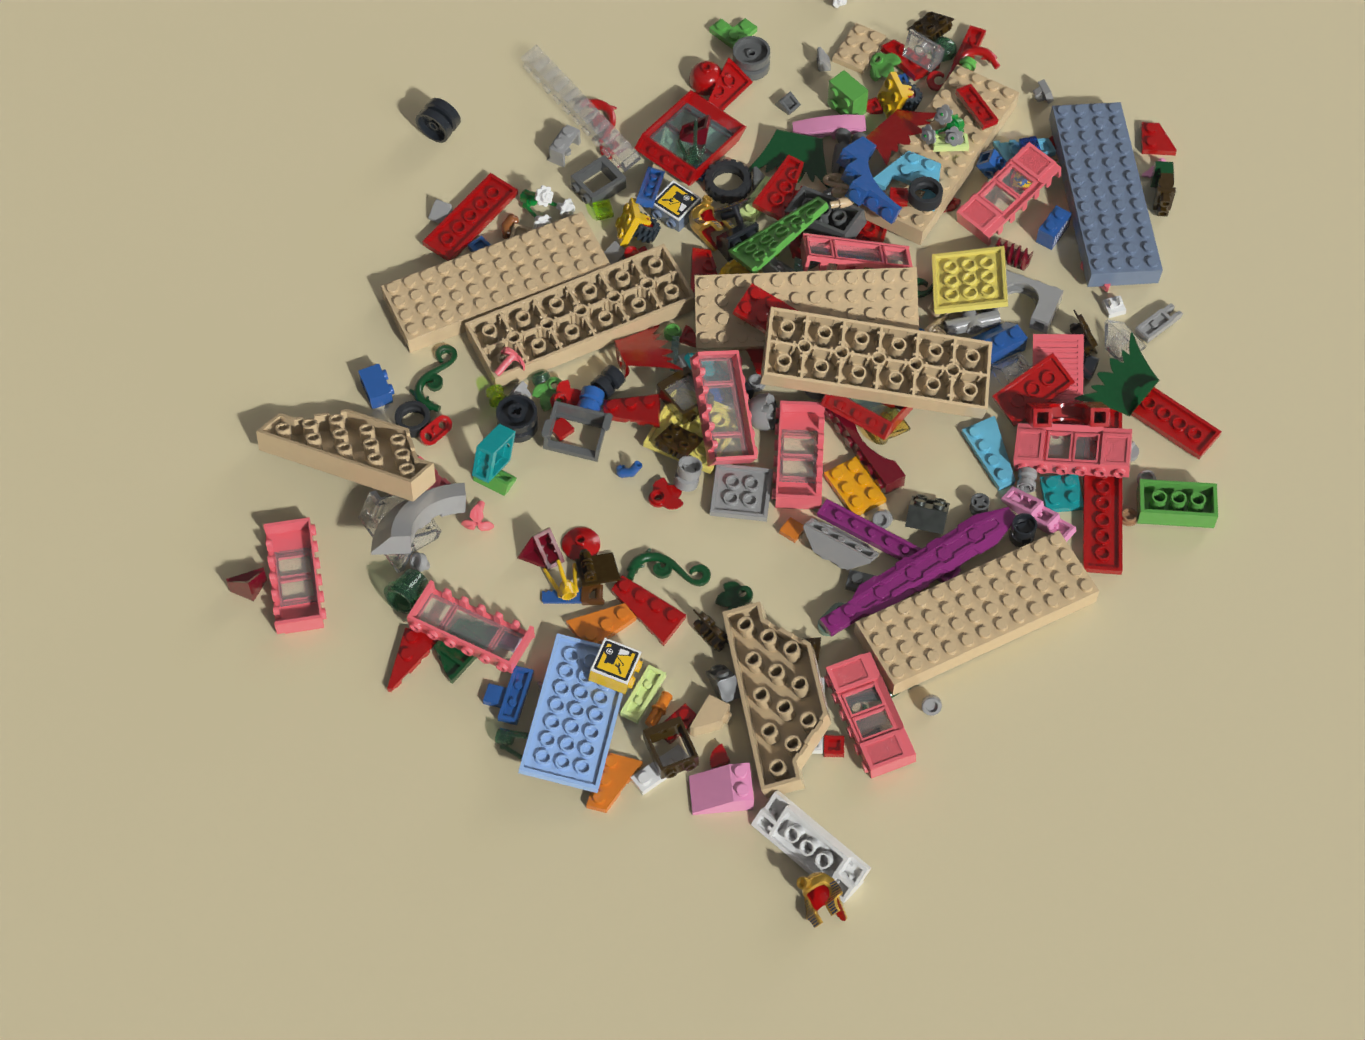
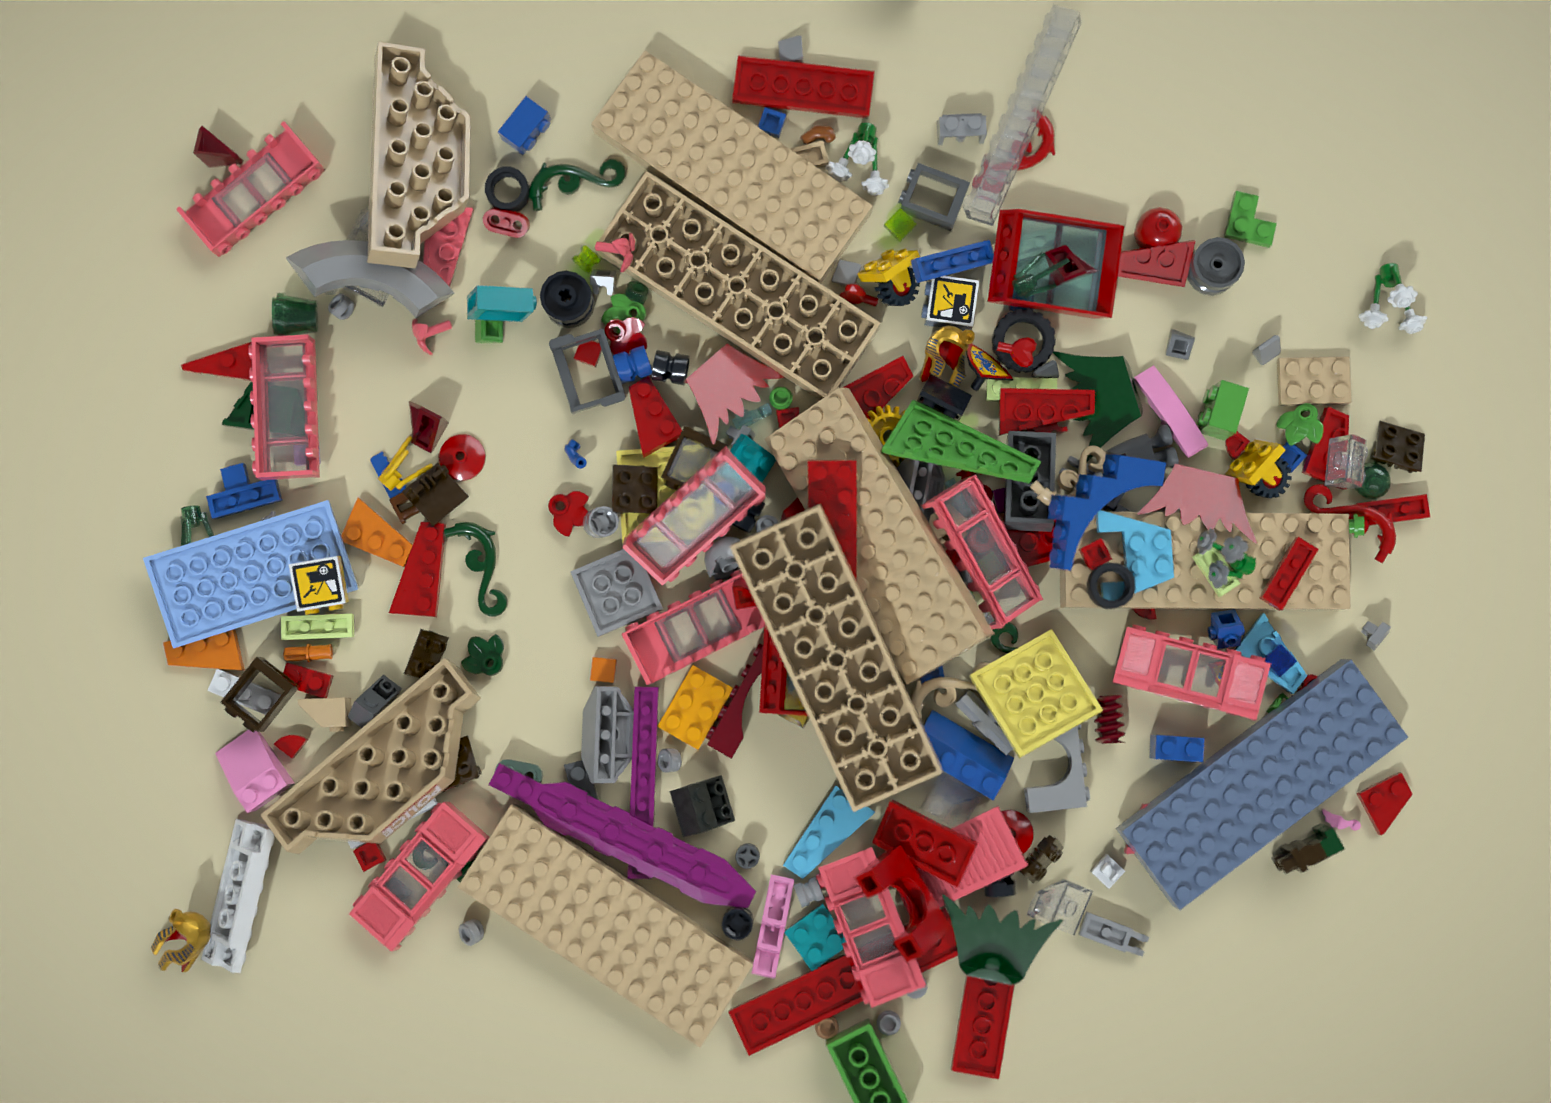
camera: 65 degrees right, 25 degrees up
none -> red tile [732,586,758,610]
none -> red rock [997,337,1037,367]

